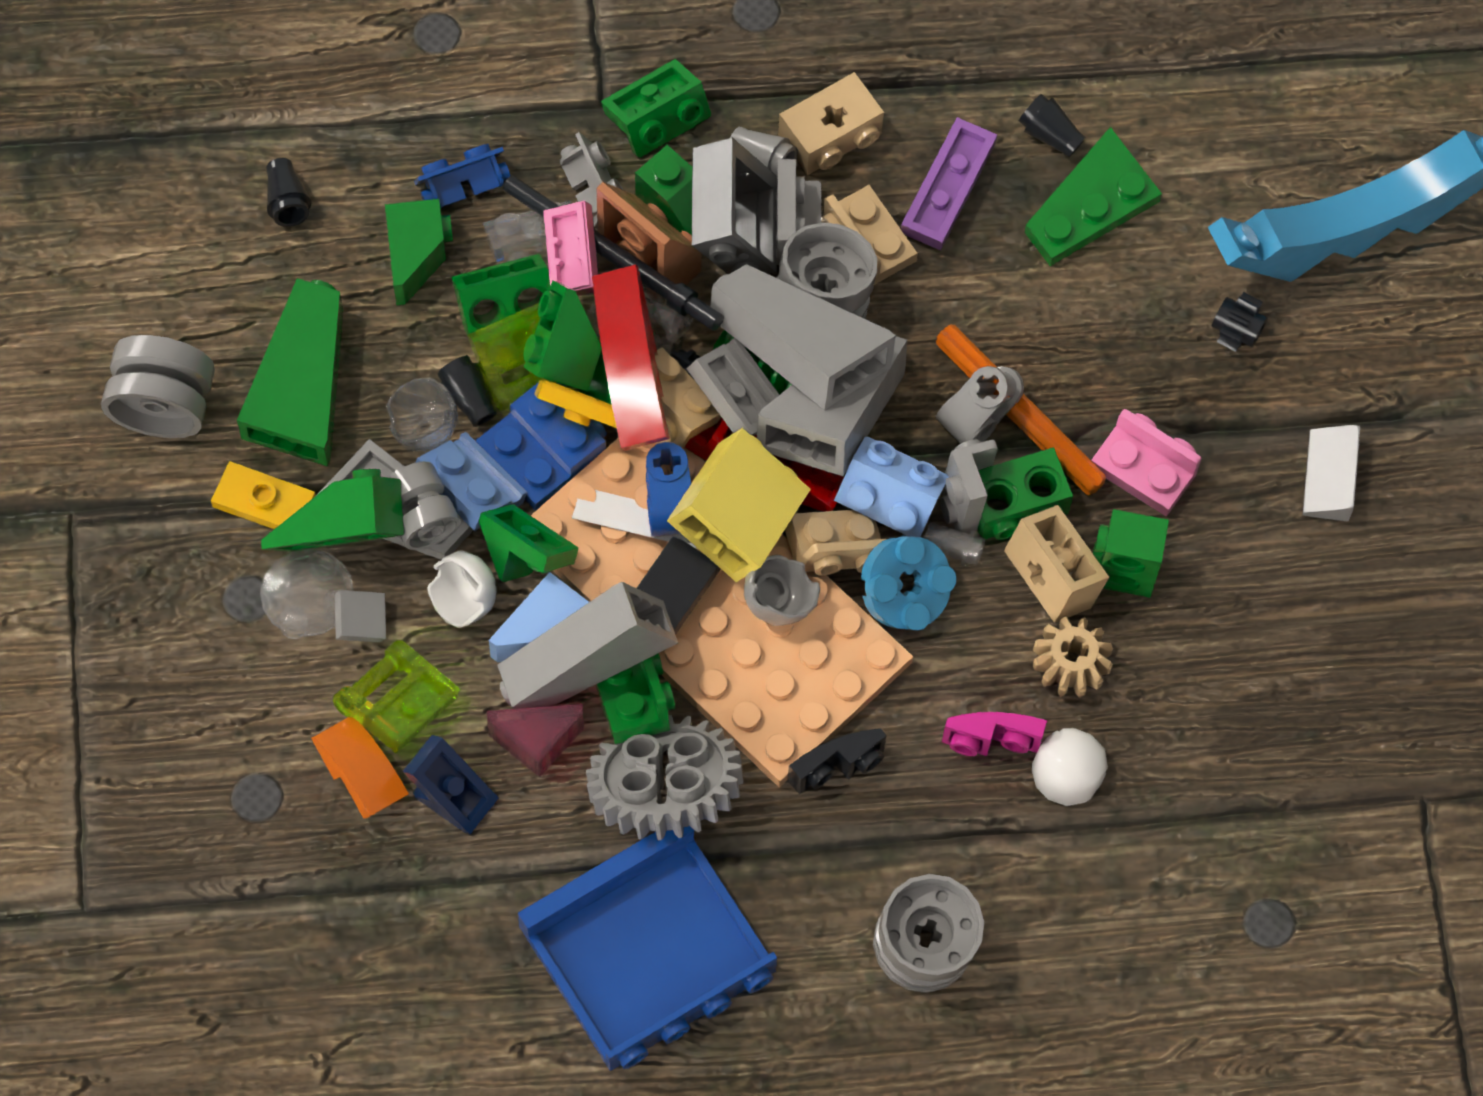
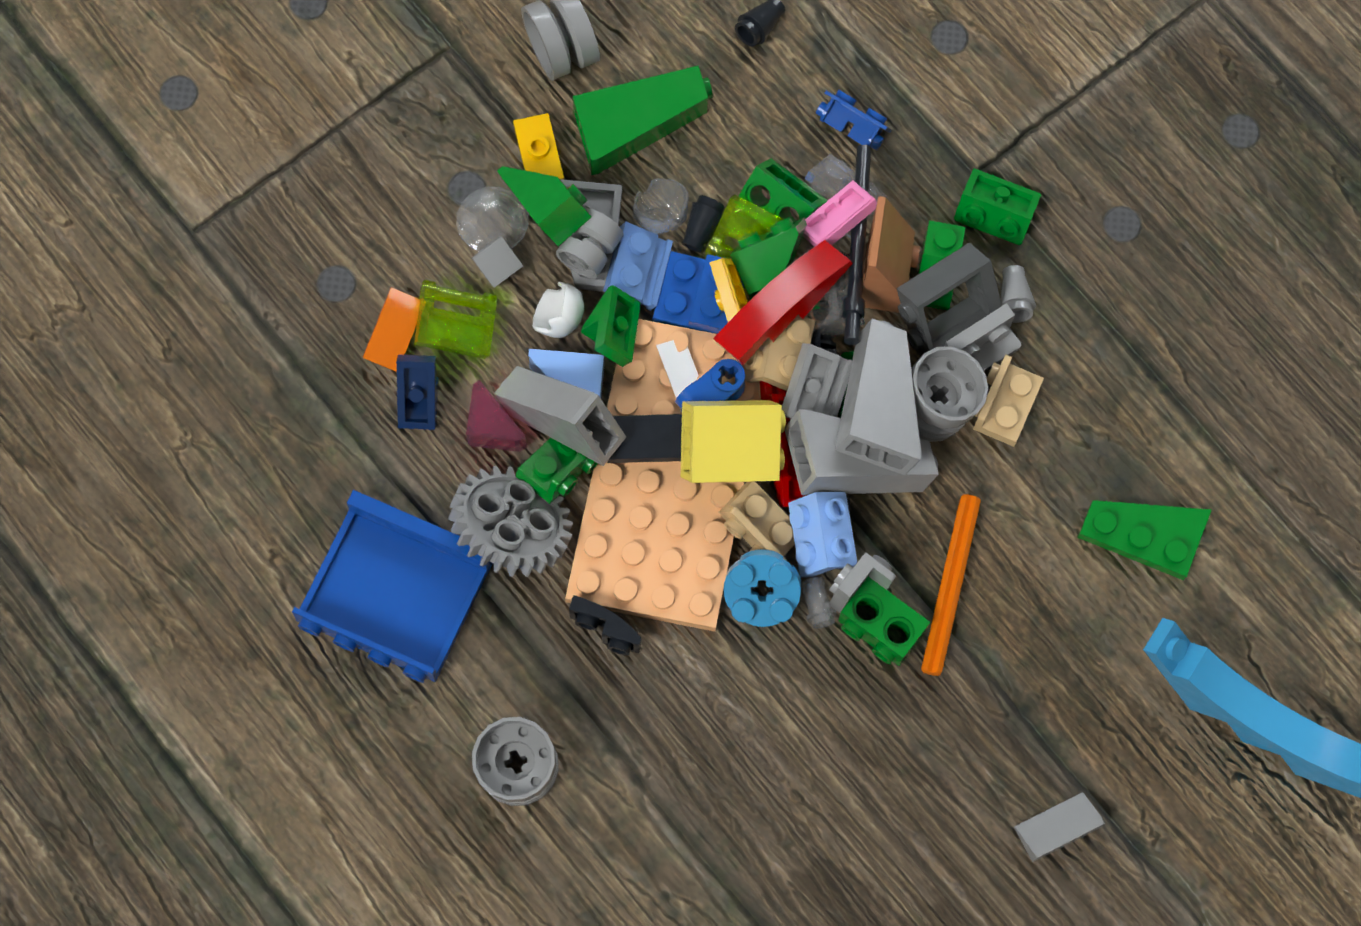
camera: 55 degrees right, 5 degrees up
green slope [385,199,453,306] -> none
light grey hinge [560,132,624,229] -> none
light grey hair [744,555,820,626] -> none
tan brick [778,72,884,175] -> none
medium lavender plate [901,117,997,251] -> none
light grey piece [936,366,1024,444] -> none
dark pink slope [942,712,1047,756] -> none
tan brick [1004,505,1109,623] -> none
black cone [1018,94,1086,158] -> none
white hair [1032,728,1108,806] -> none
tan gear [1033,616,1113,698] -> none
bright pink bracket [1091,409,1202,517] -> none
green brick [1093,509,1169,598] -> none
black gear [1211,292,1268,352] -> none

